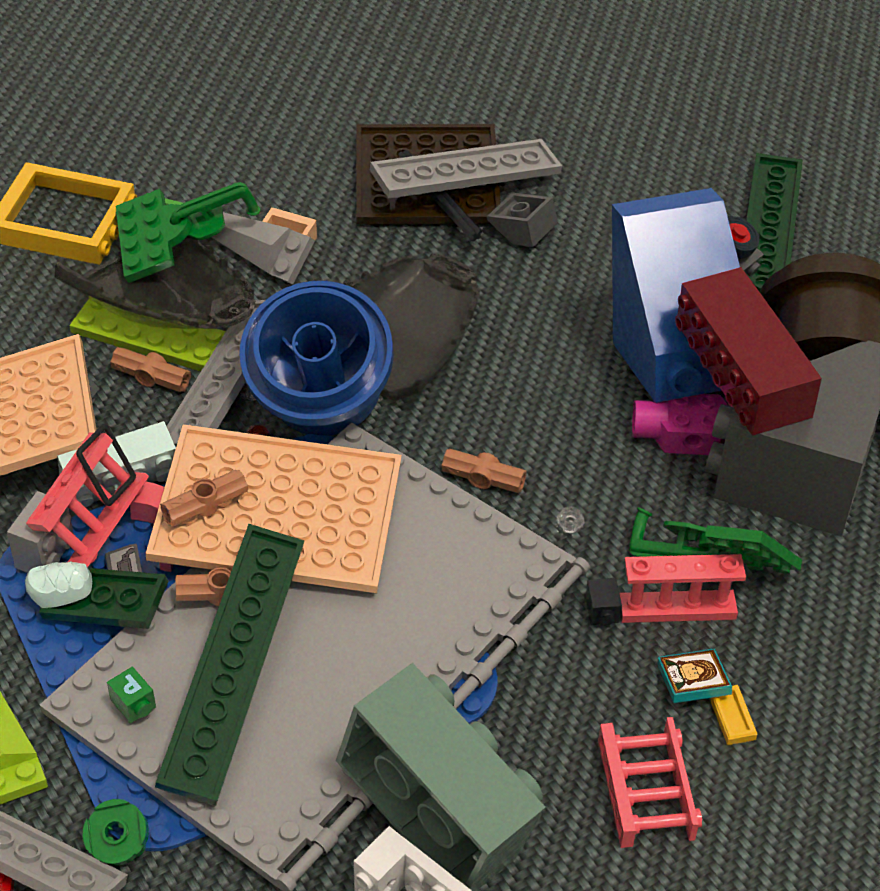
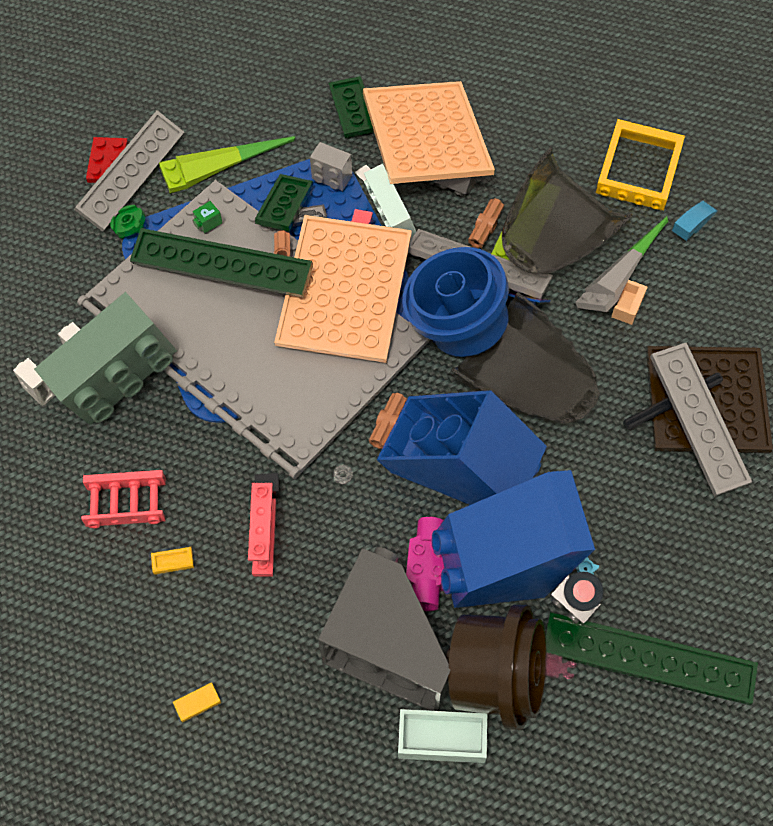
camera: 95 degrees right, 15 degrees up
light aqua piece [25,561,92,608] -> none
coral fence [26,432,149,568] -> none
black piece [76,424,136,506] -> none
green plate [116,182,261,283] -> none
nougat piece [160,469,248,526] -> none
dark grey slope [487,193,558,247] -> none
green plate [629,507,802,574] -> none
tile [657,649,732,703] -> none
dark red brick [675,267,822,436] -> none
none -> blue slope [377,390,547,505]
none -> dark azure slope [672,201,717,241]

